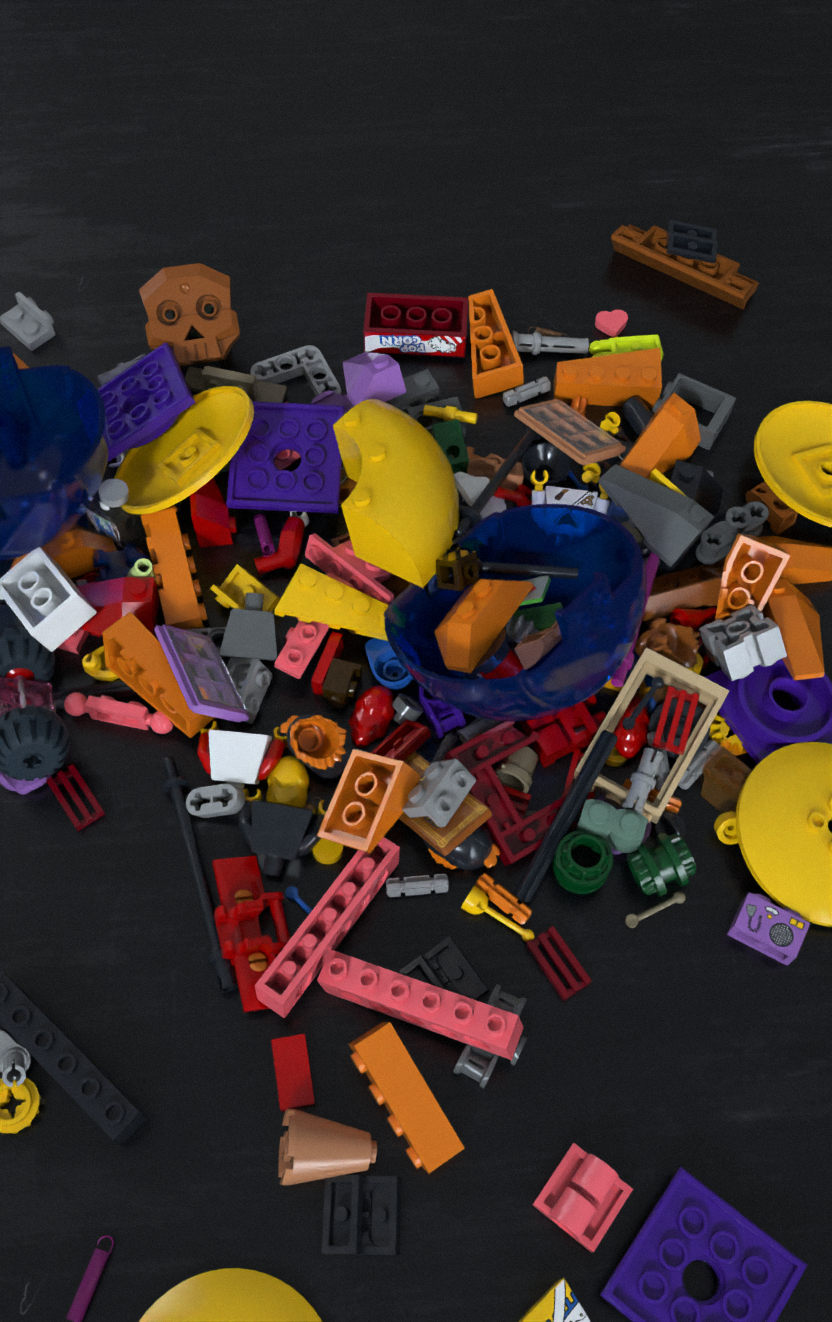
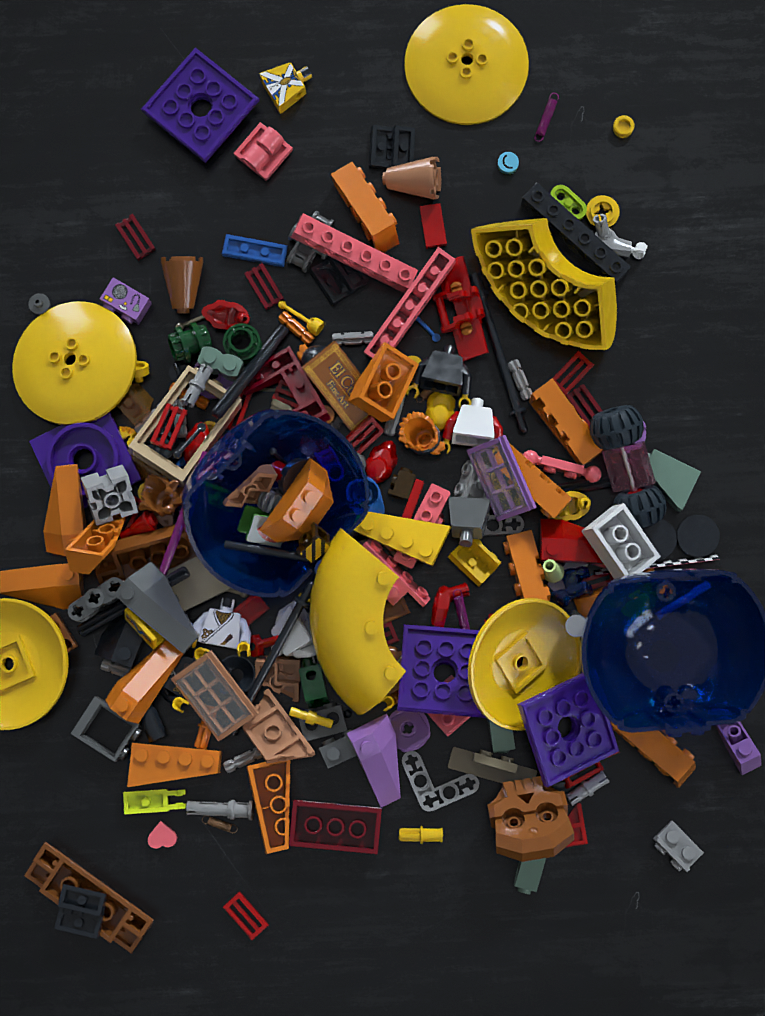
camera: 175 degrees left, 20 degrees up
light grey beam [186,784,245,818] -> none
light grey bracket [402,759,476,827] -> none
none -> dark red tile [115,214,156,261]
none -> dark orange cone [161,256,203,313]
none -> red arm [202,300,250,330]
none -> blue tile [222,234,288,267]
none -> red tile [223,892,269,940]
none -> nougat wing [243,689,315,763]
none -> yellow axle [399,826,443,844]
none -> yellow brick [471,218,617,350]
none -> medium azure tile [497,152,519,174]
none -> light grey axle [508,360,532,401]
none -> orange wedge [529,378,603,466]
none -> lime plate [551,185,587,221]
none -> red tile [553,351,594,396]
none -> red tile [566,803,588,847]

